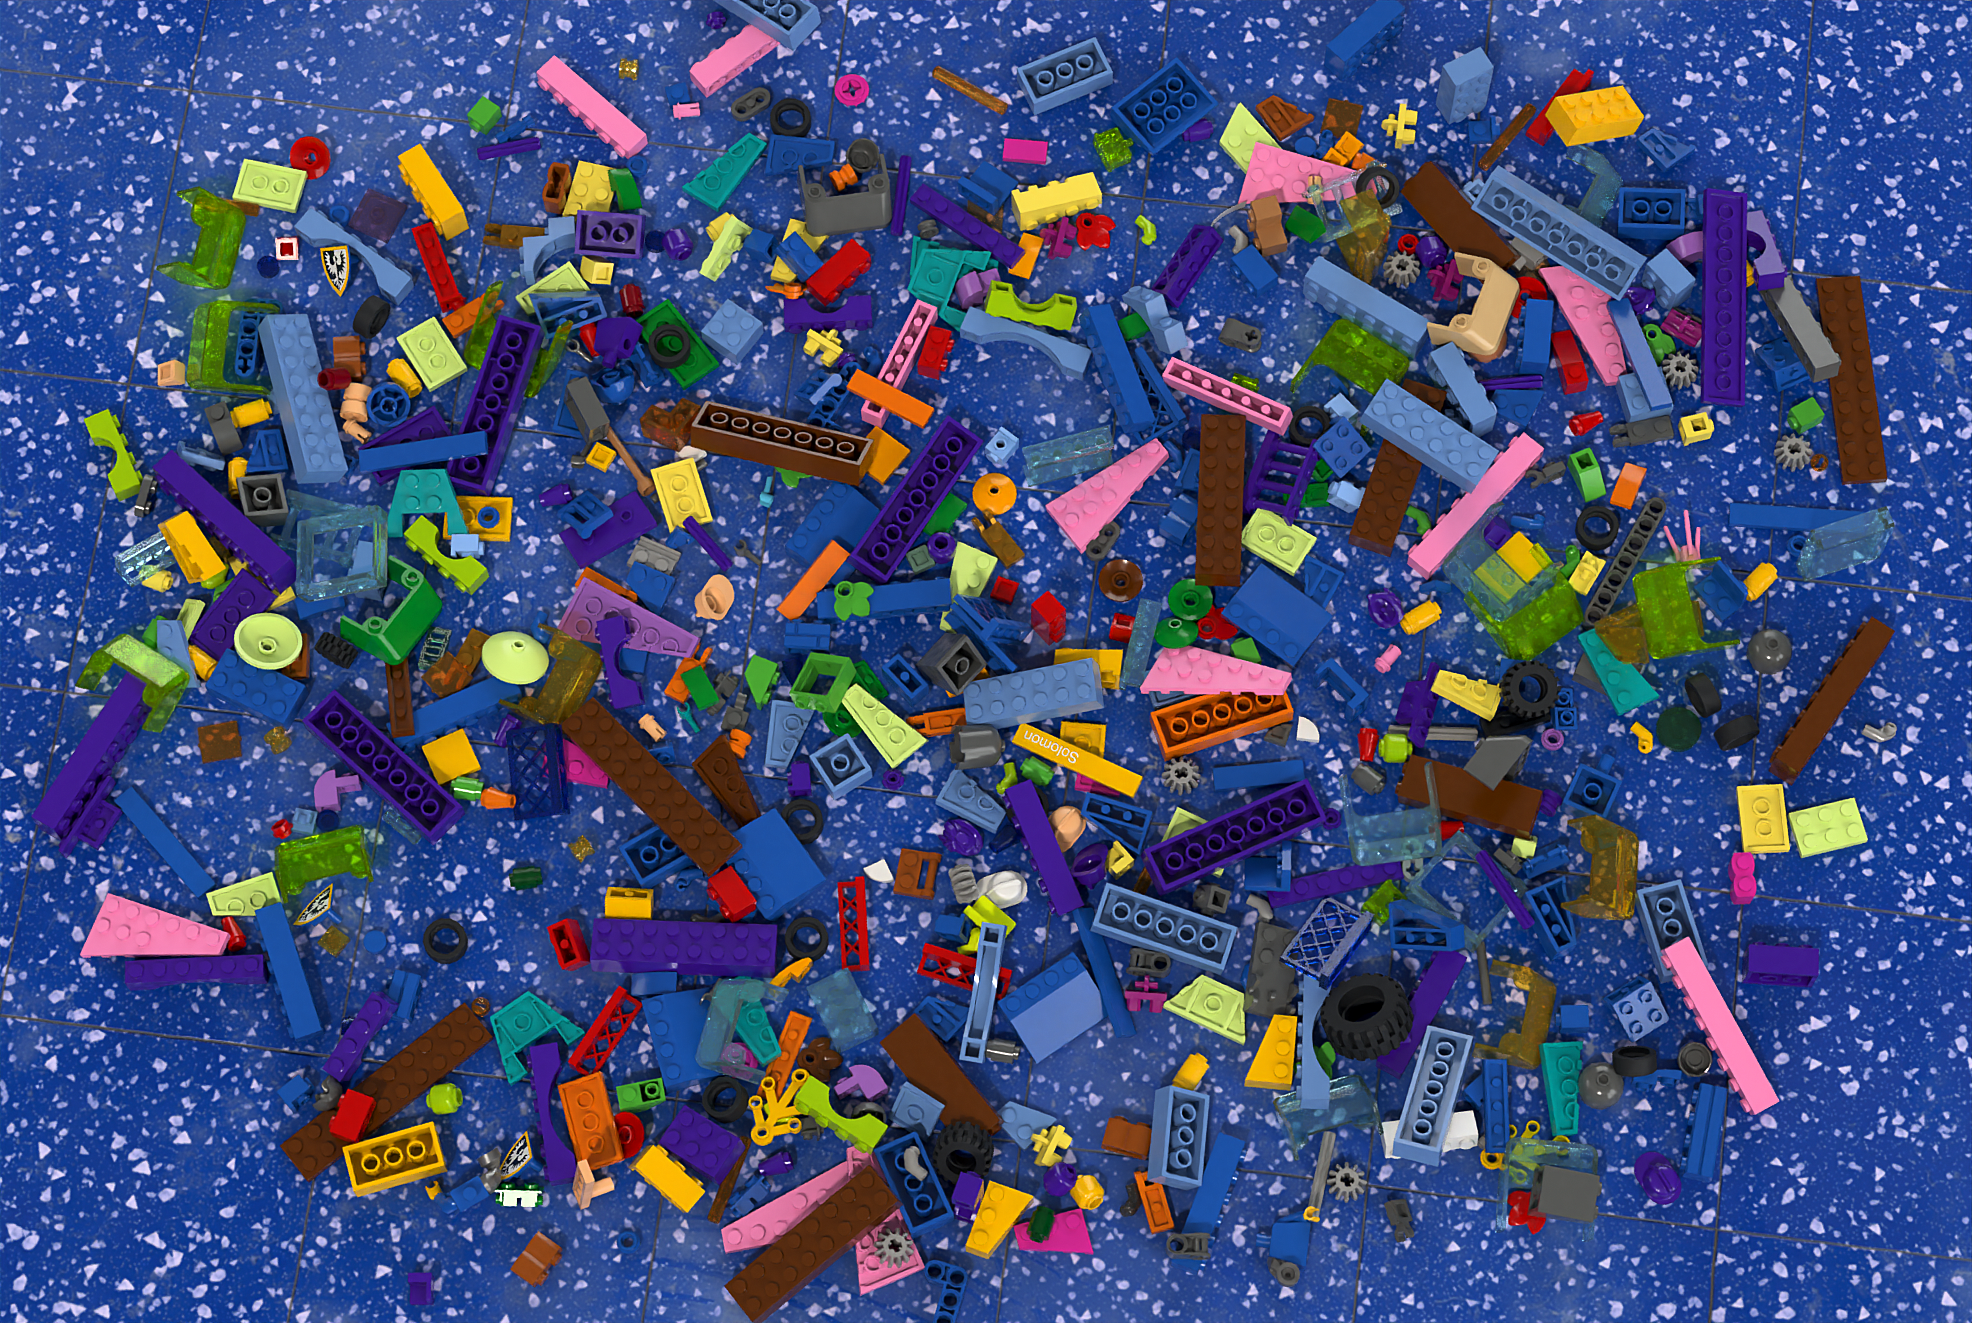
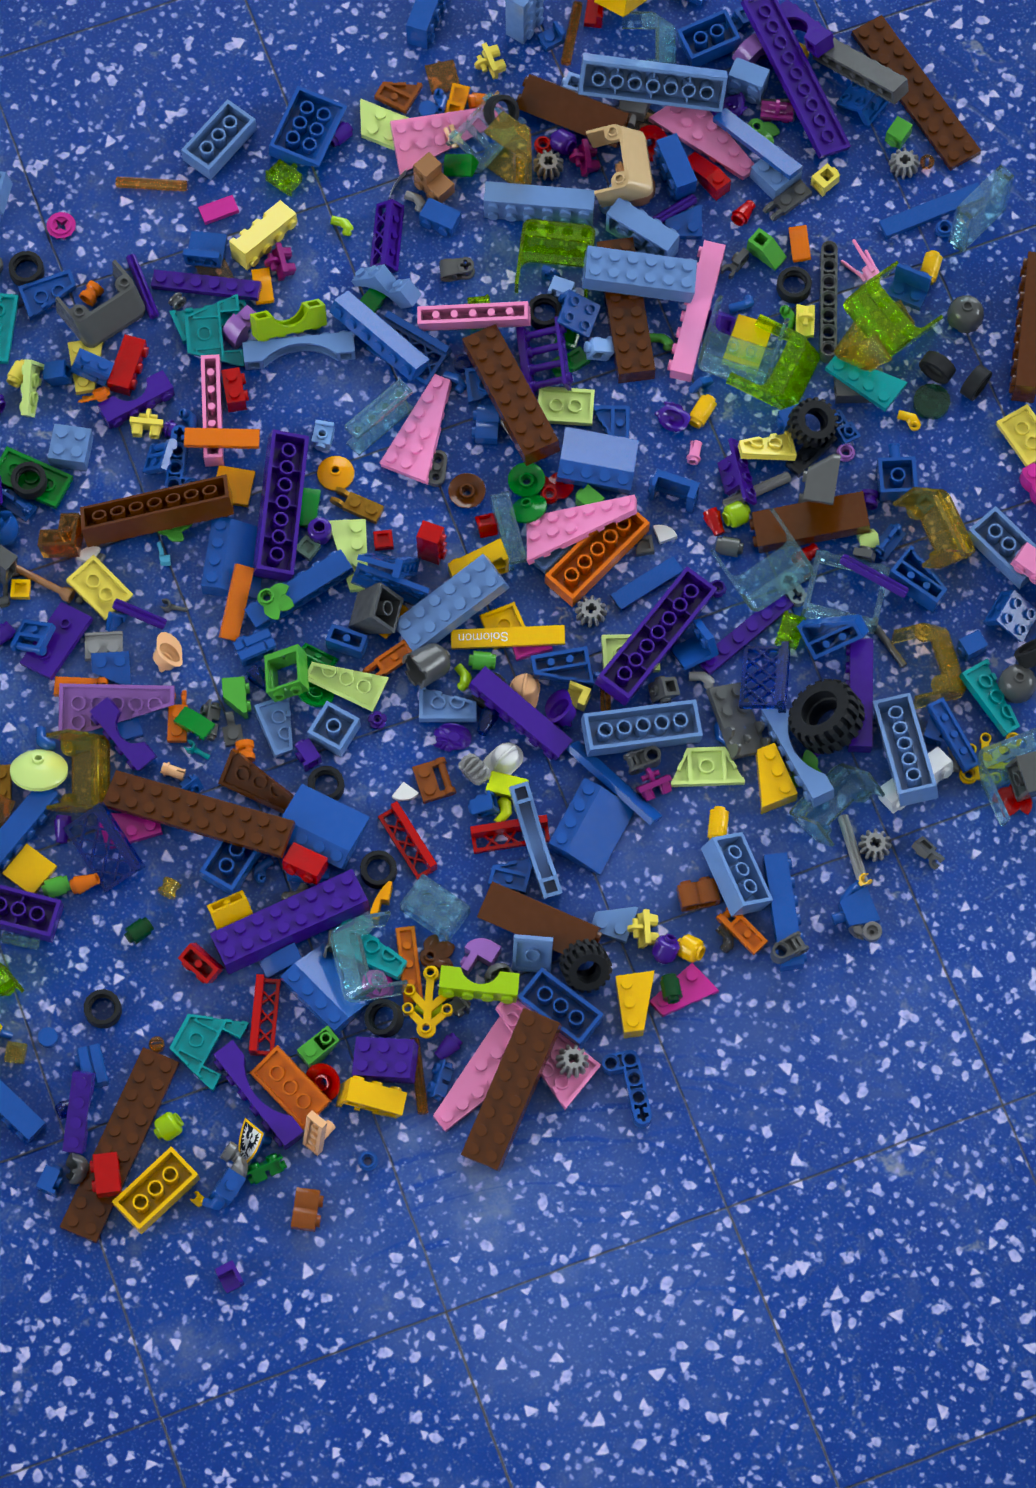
camera: 30 degrees left, 0 degrees up
dark grey hair [845,138,879,173] -> none
light grey arm [904,1146,928,1181] -> none
dark purple arch [951,1171,984,1225] -> none
dark grey brick [985,1038,1020,1064] -> none
red plate [1076,213,1116,251] -> none
light grey gear [1662,351,1699,390] -> none

